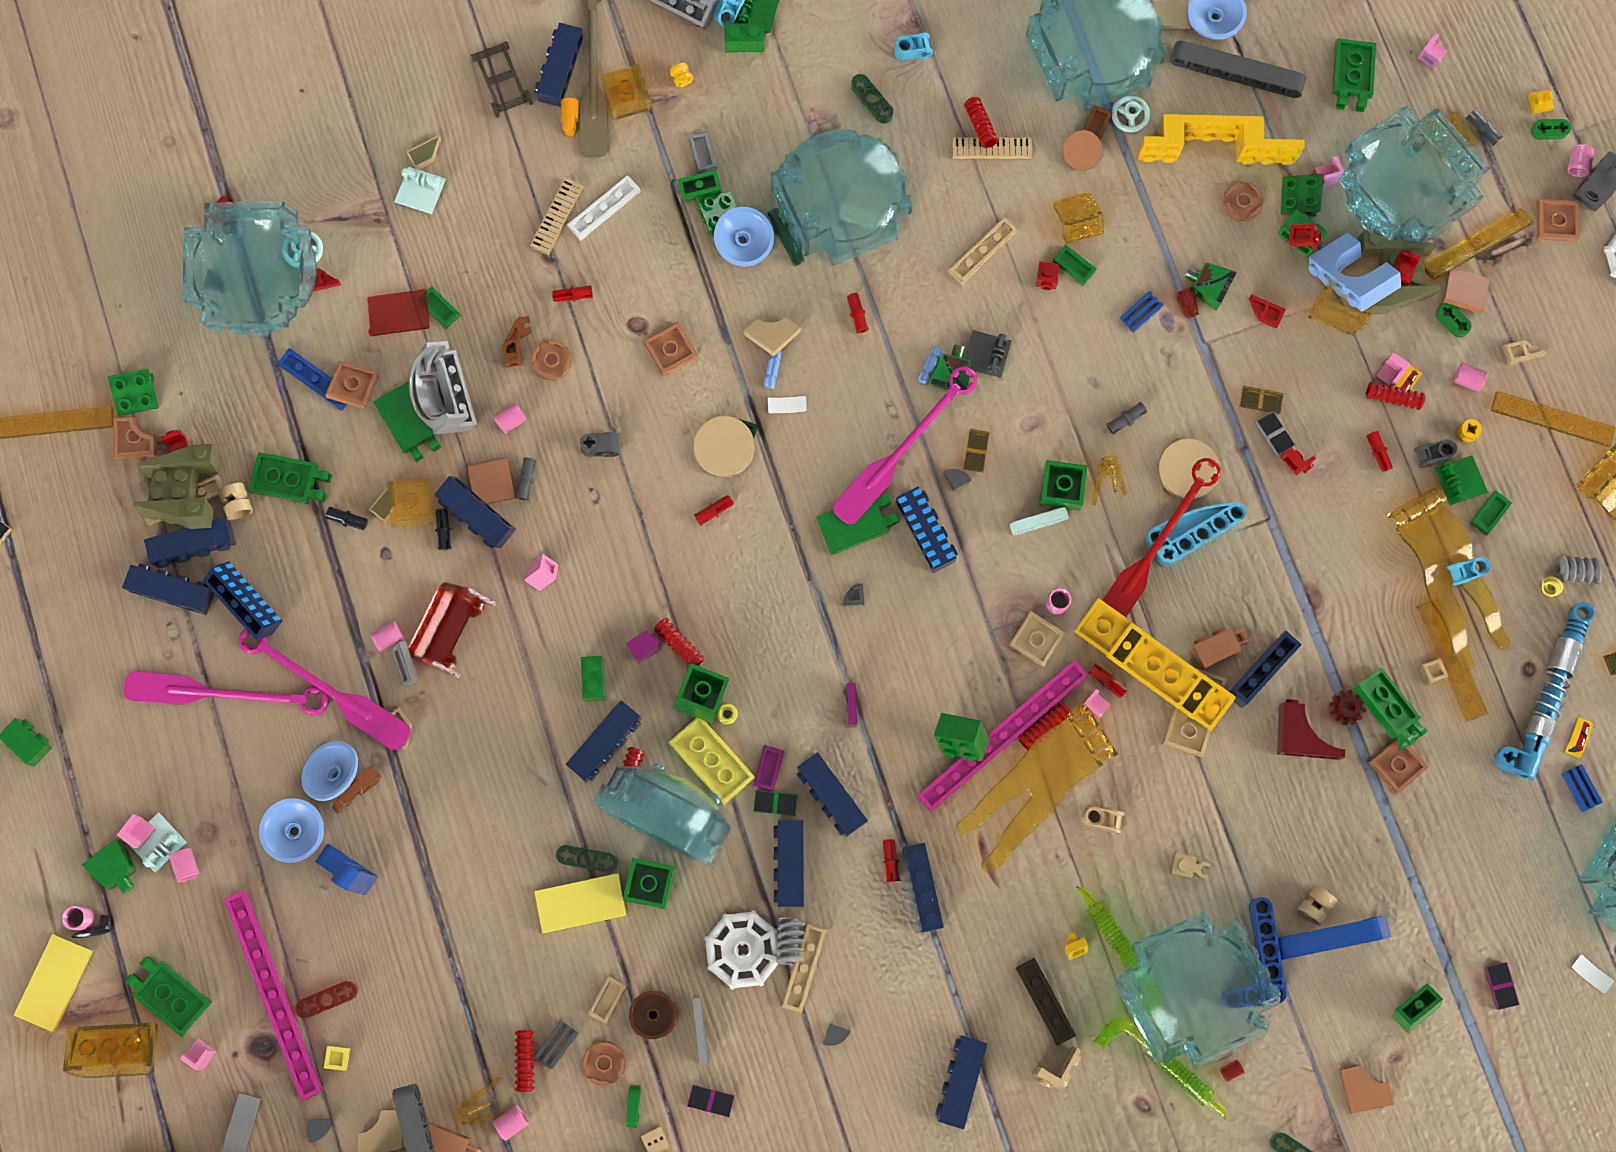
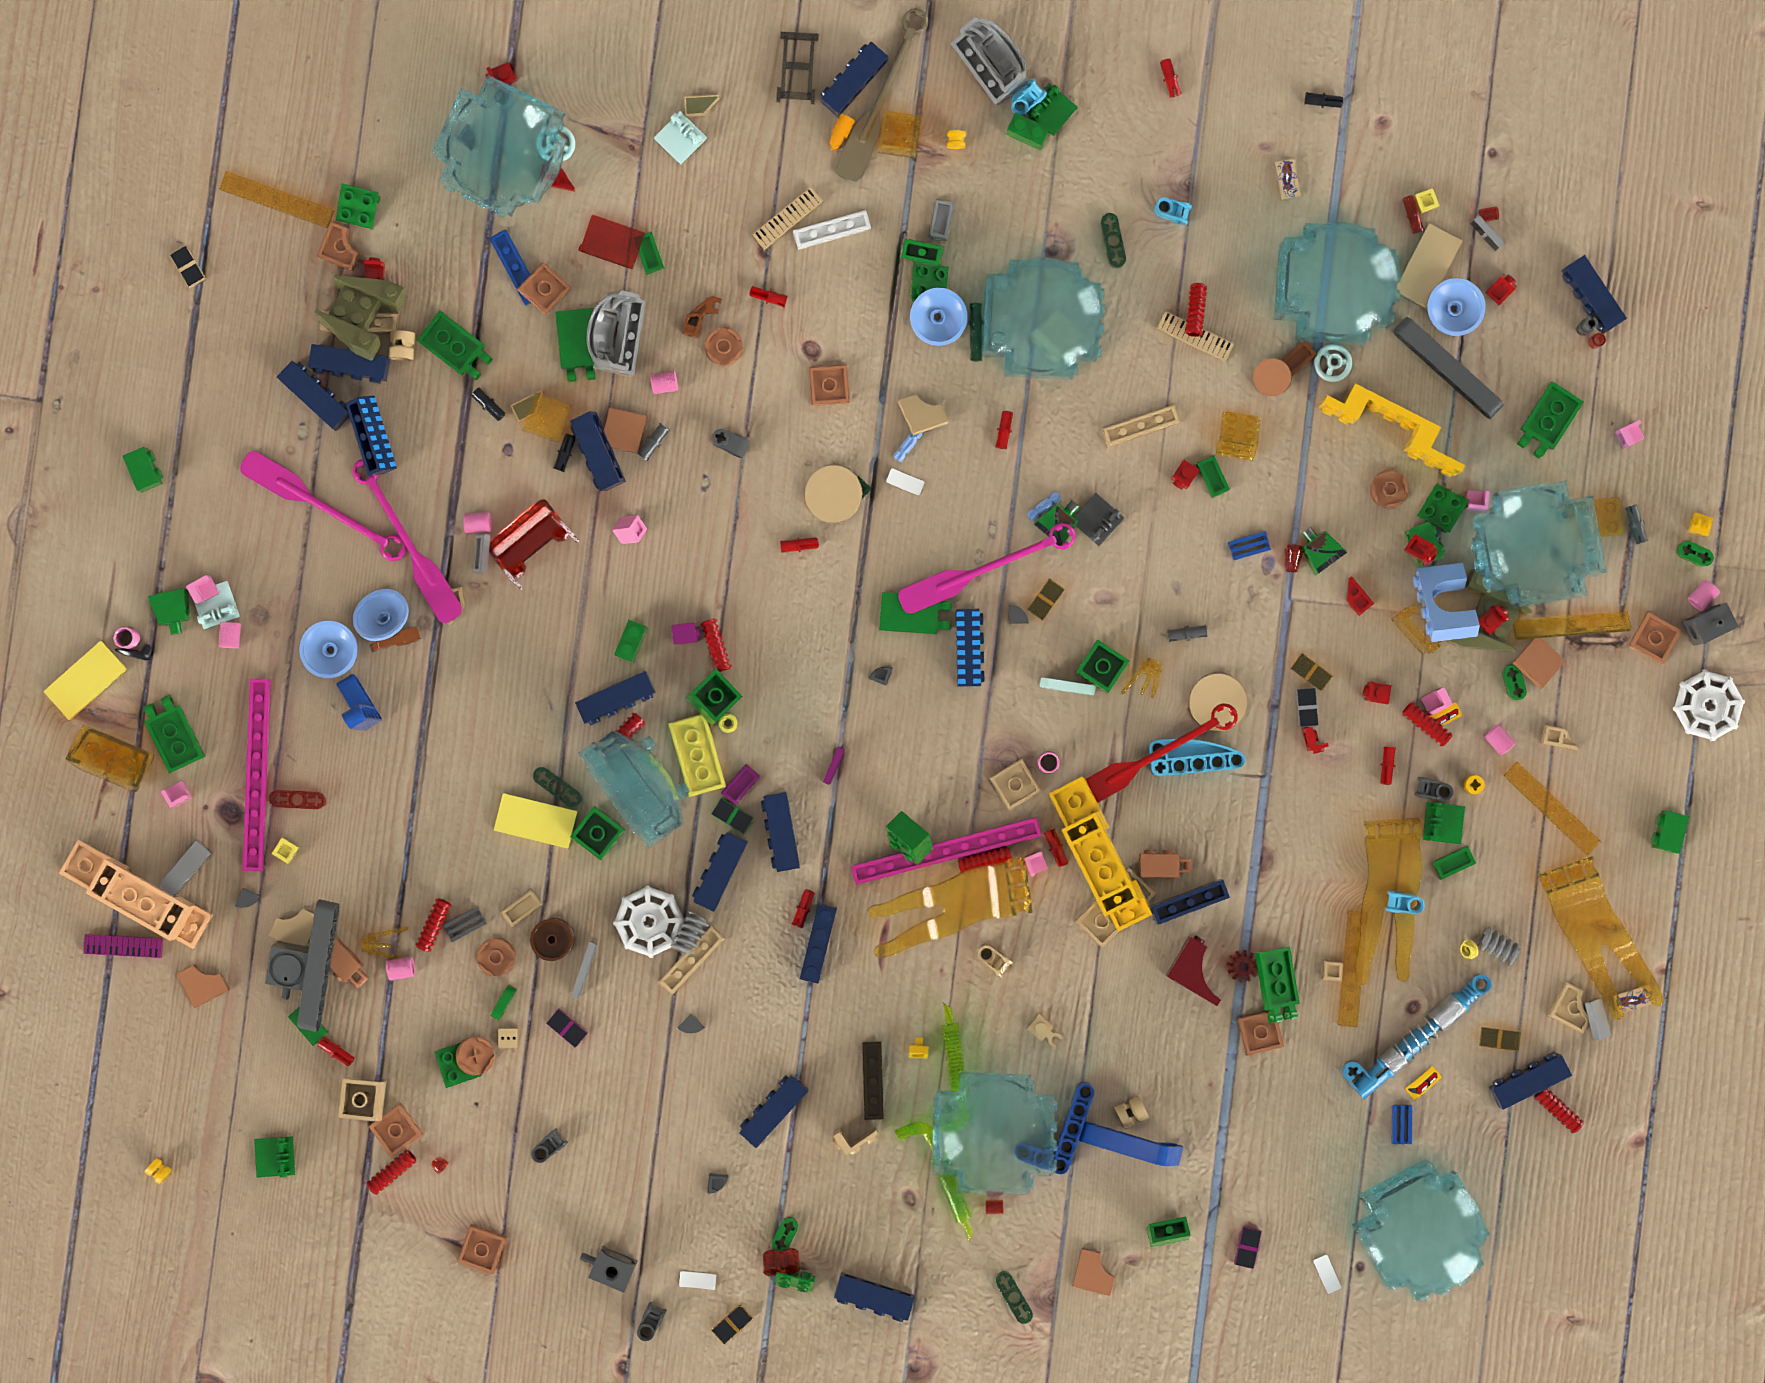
camera: 25 degrees right, 10 degrees up
none -> red bracket [1363,681,1392,705]

